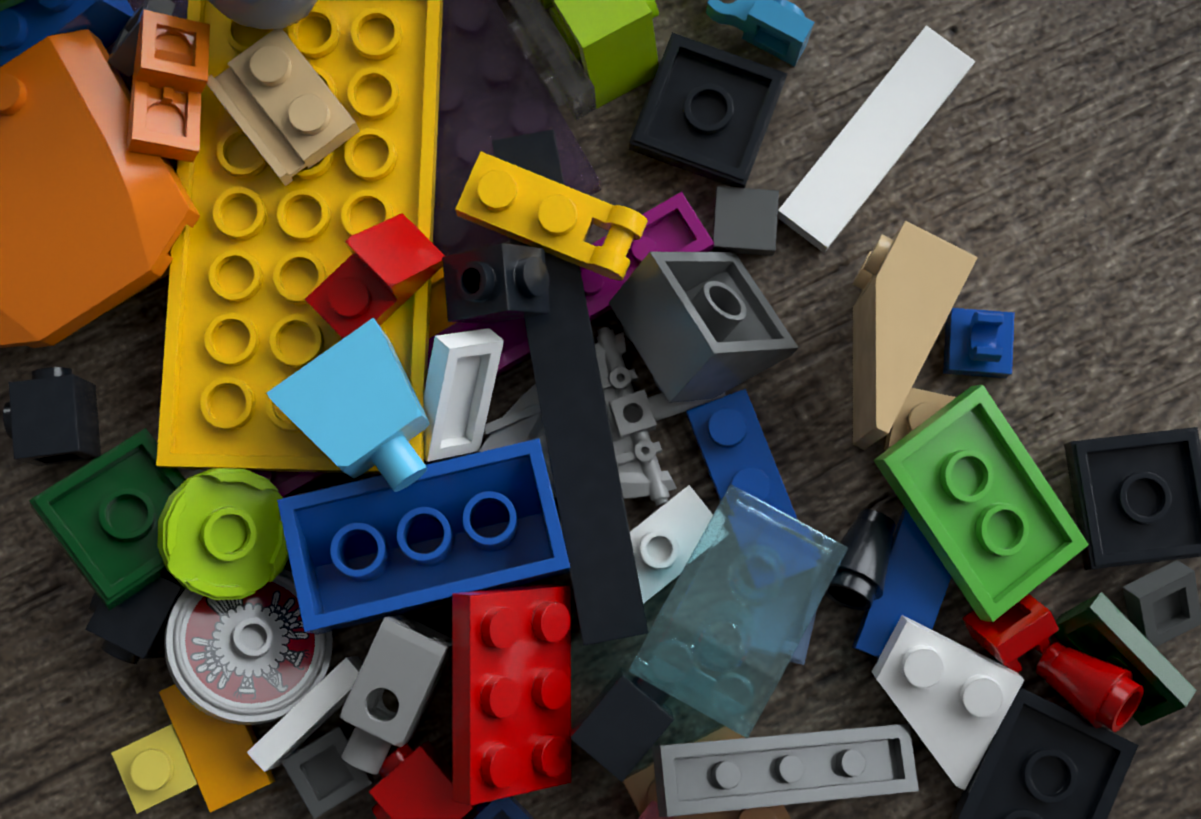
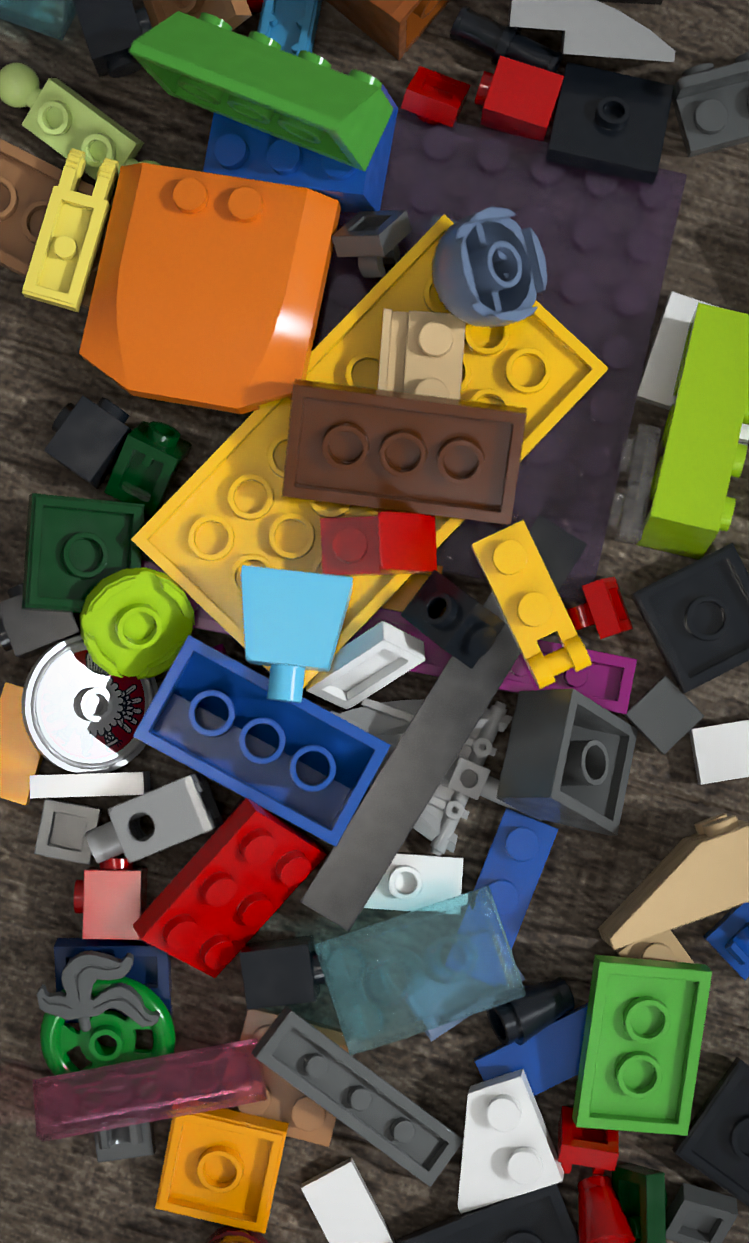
camera: 45 degrees right, 5 degrees up
orange slope [127,9,210,163] -> none
none -> dark green bracket [104,421,192,516]
none -> reddish brown plate [282,379,527,525]
none -> red tile [566,576,633,639]

